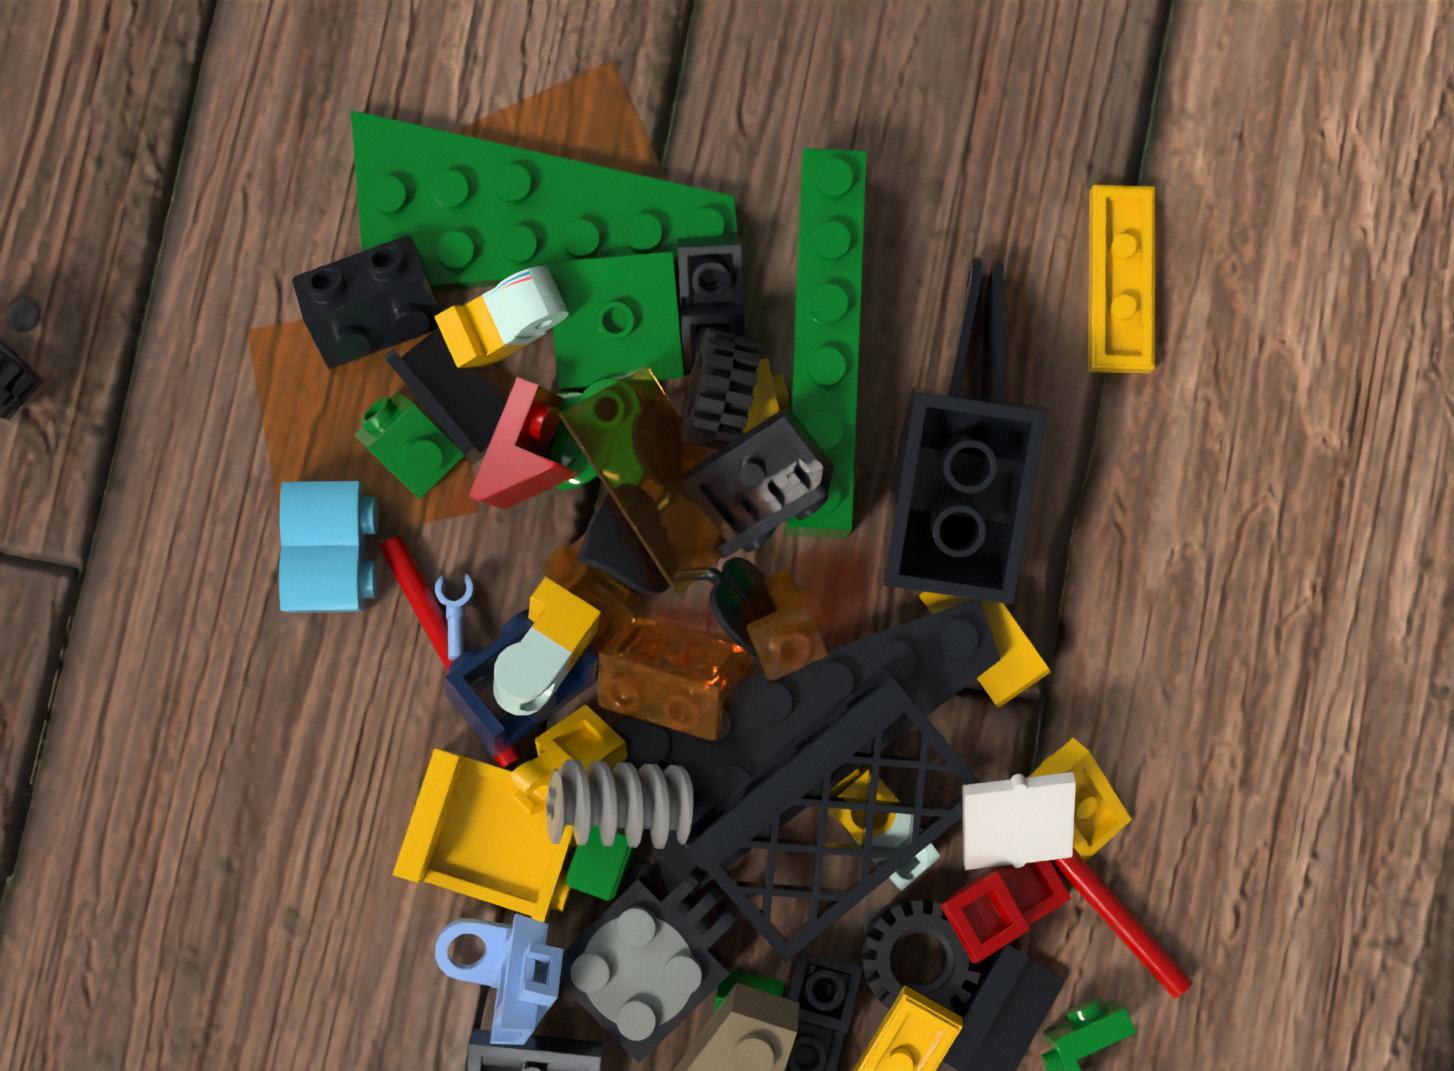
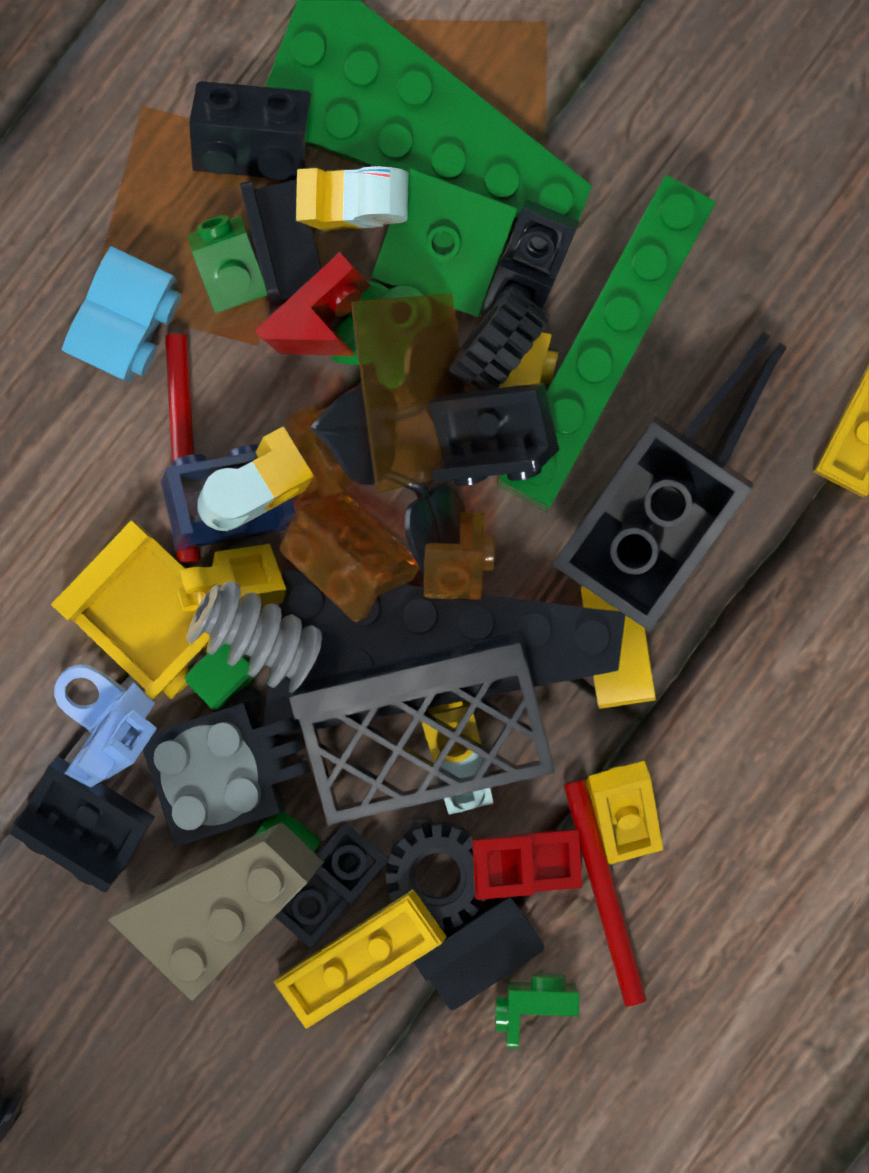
camera: 30 degrees right, 5 degrees up
light blue hand [435,574,477,661] -> none
white piece [962,772,1076,870] -> none

